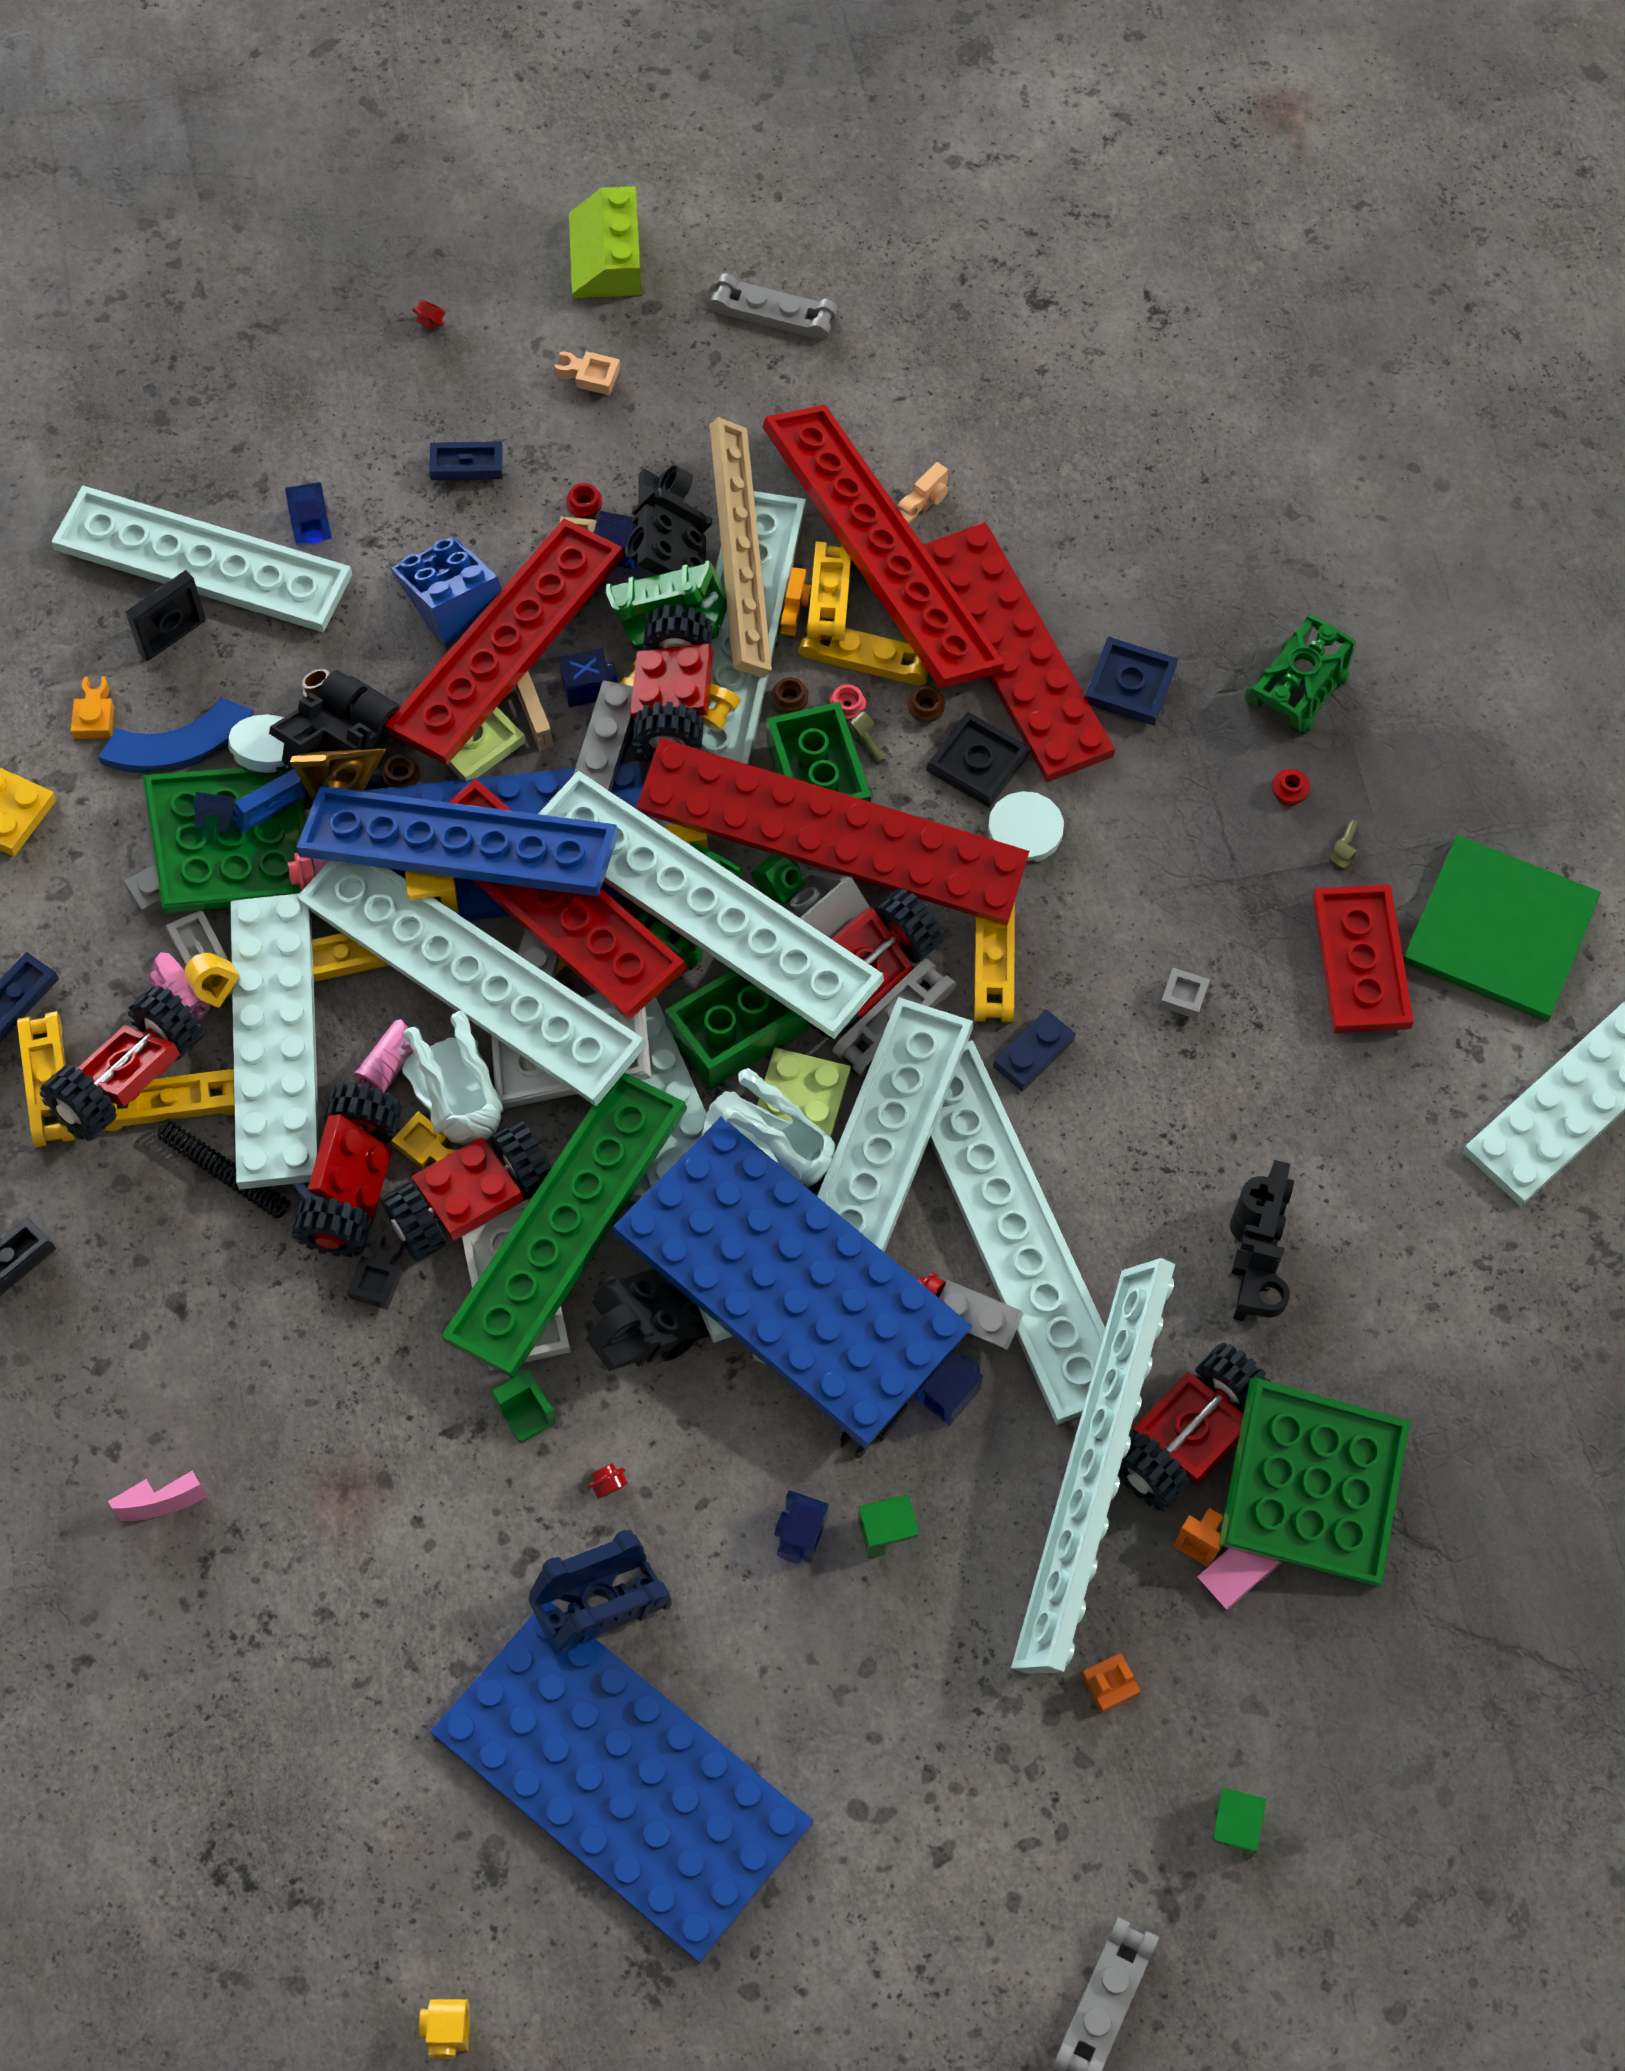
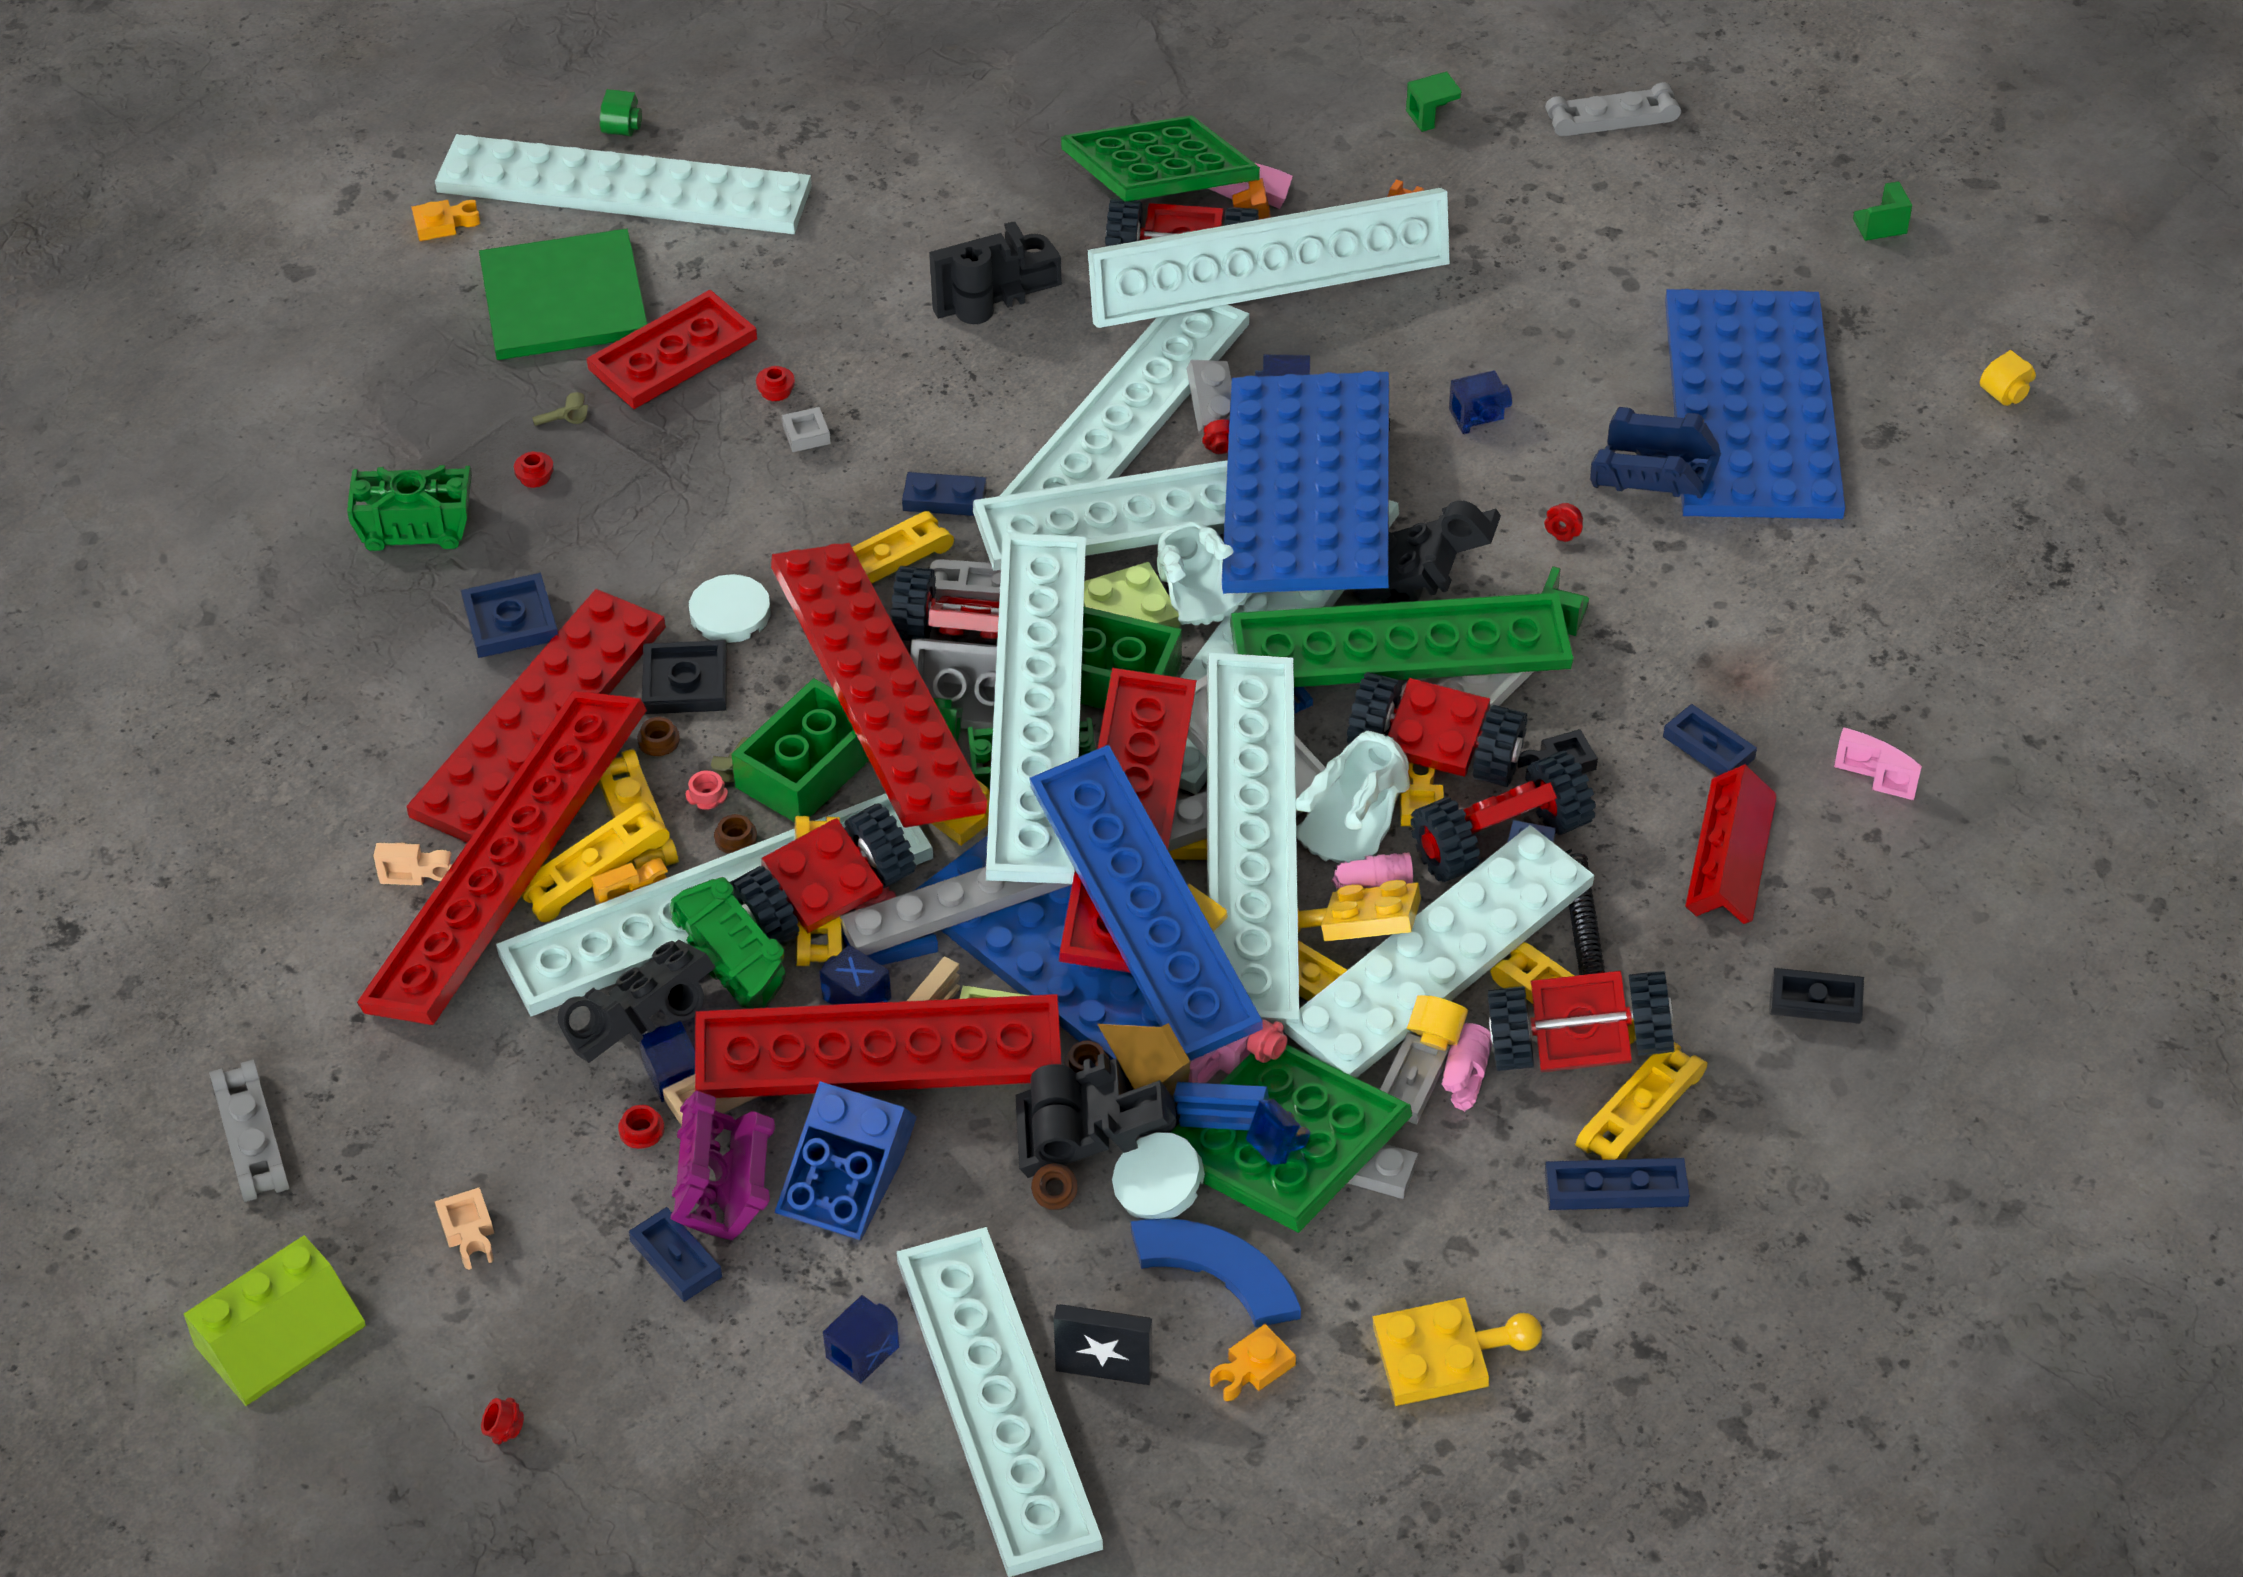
camera: 125 degrees left, 15 degrees down
tan plate [710,417,772,678] -> none
green panel [858,1494,919,1559] -> none
none -> magenta piece [671,1091,775,1240]
none -> red plate [756,366,795,401]
none -> yellow plate [1298,880,1421,942]
none -> dark blue plate [1663,704,1757,775]
none -> red panel [1685,764,1777,924]

